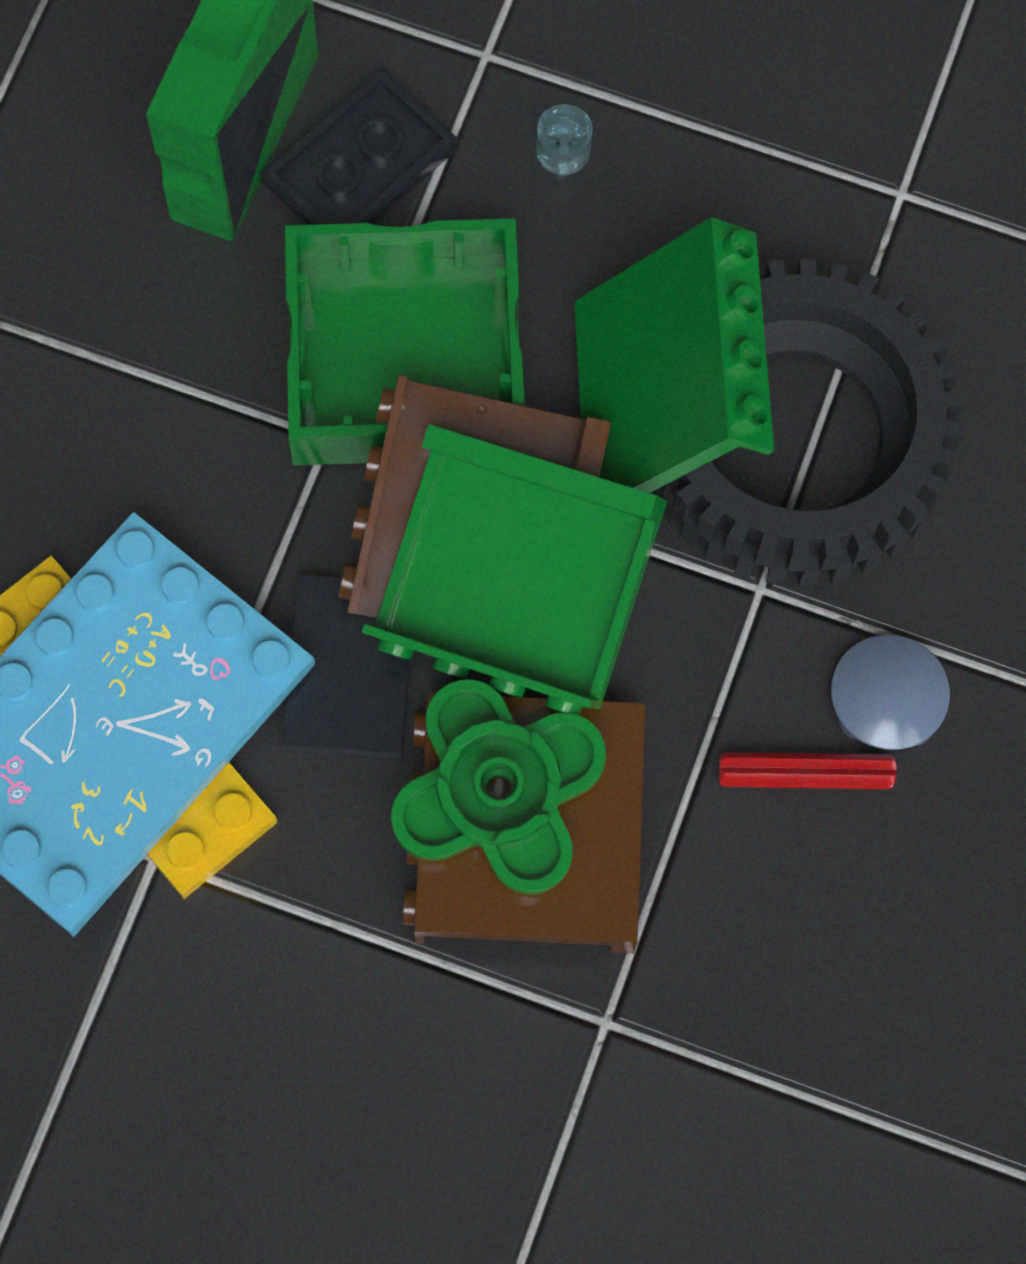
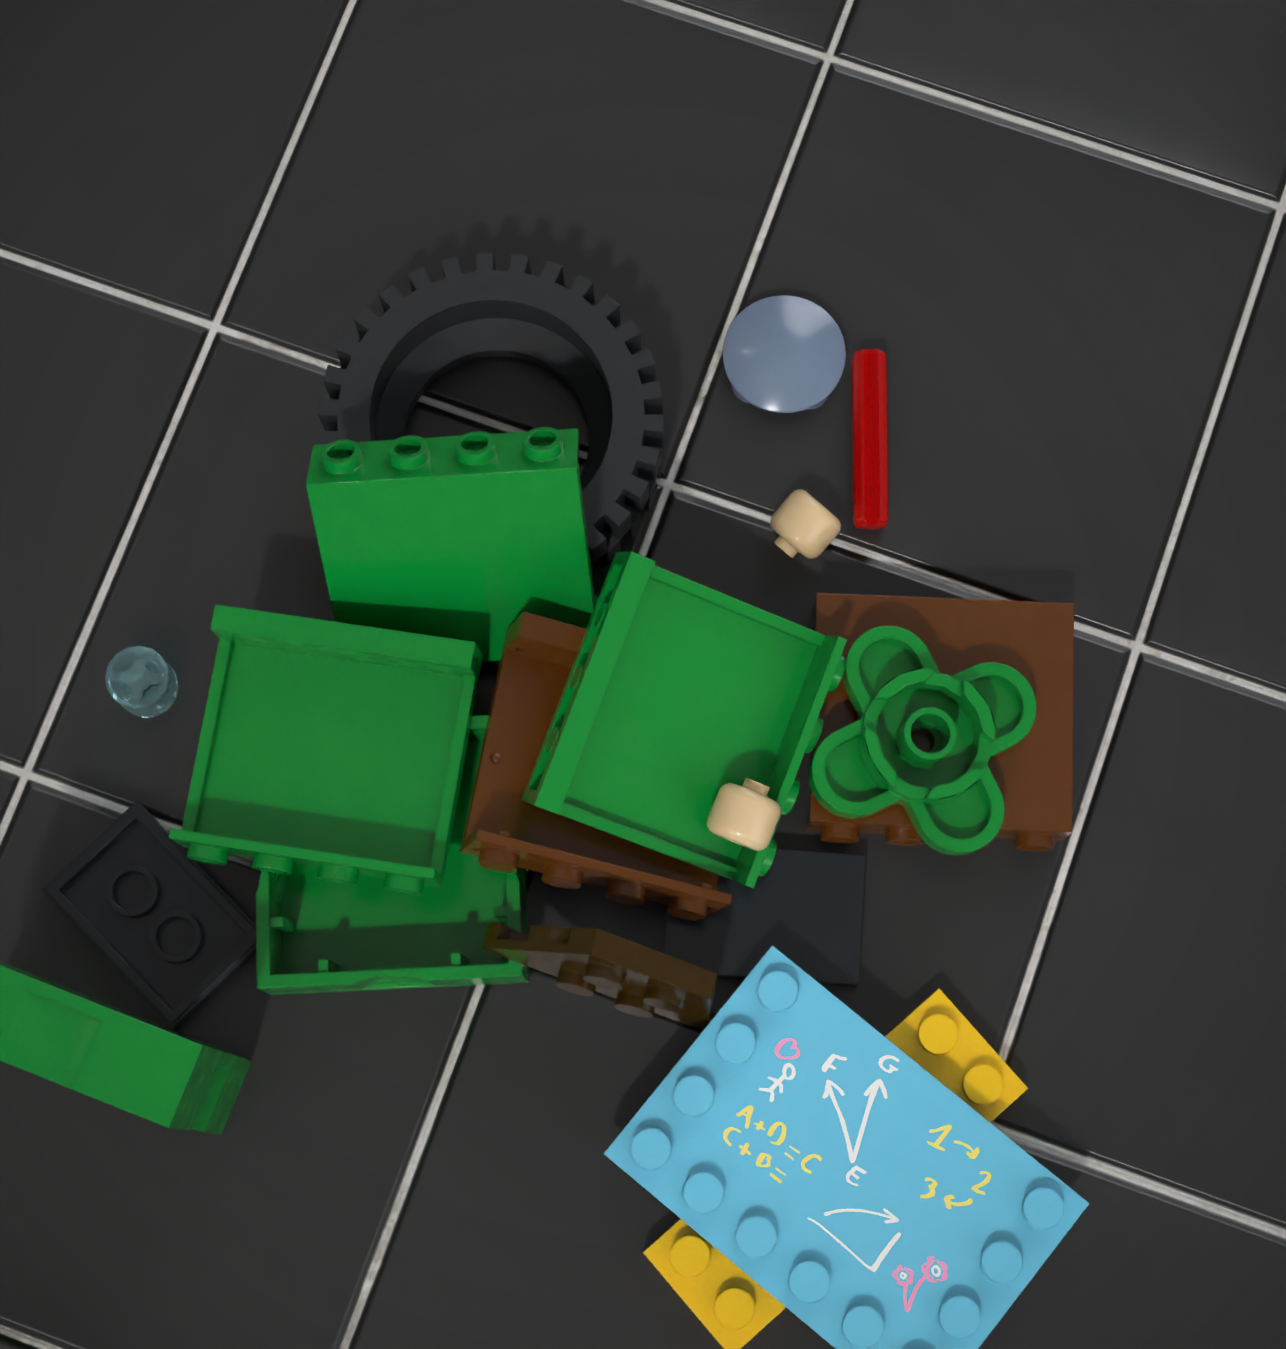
camera: 85 degrees left, 5 degrees up
none -> green panel [169,604,483,895]
none -> dark brown wing [481,922,717,1031]
none -> tan piece [706,778,781,851]
none -> tan piece [770,489,841,559]

